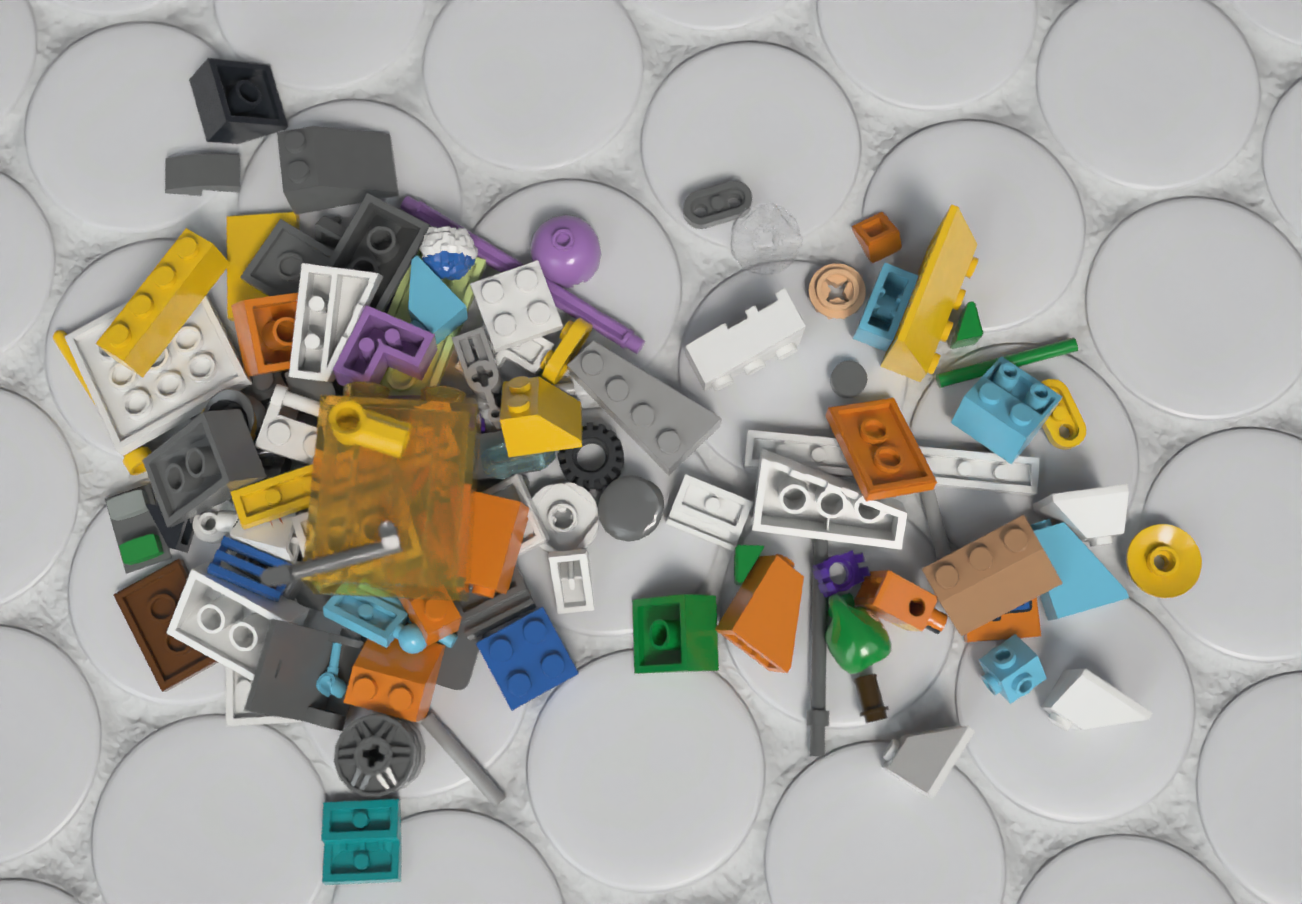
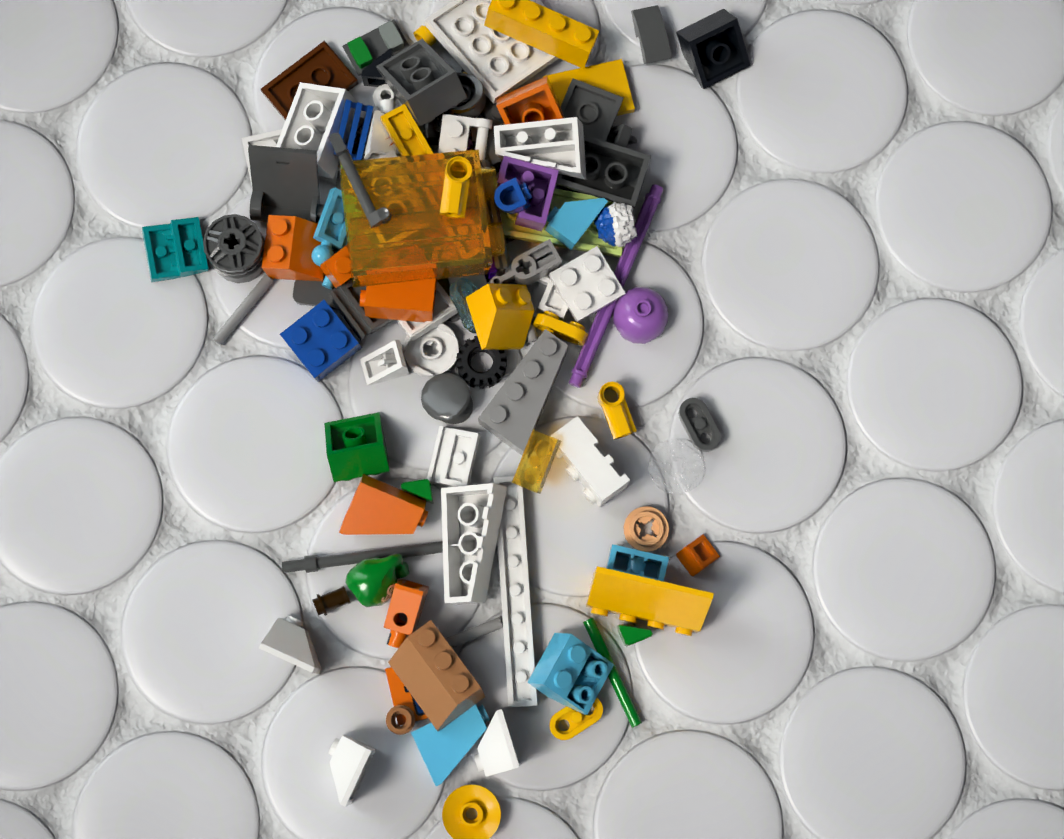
camera: 75 degrees right, 0 degrees up
dark grey slope [277,126,399,215] -> none
medium azure hand [316,643,346,698] -> none
dark purple piece [812,550,871,597] -> none
orange tile [825,398,937,502] -> none
dark grey tile [830,361,867,398] -> none
medium azure brick [979,634,1047,704] -> none
none -> medium nougat plate [386,705,415,735]
none -> blue plate [494,177,533,214]
none -> clear yellow plate [512,430,561,494]
none -> yellow piece [597,381,637,440]

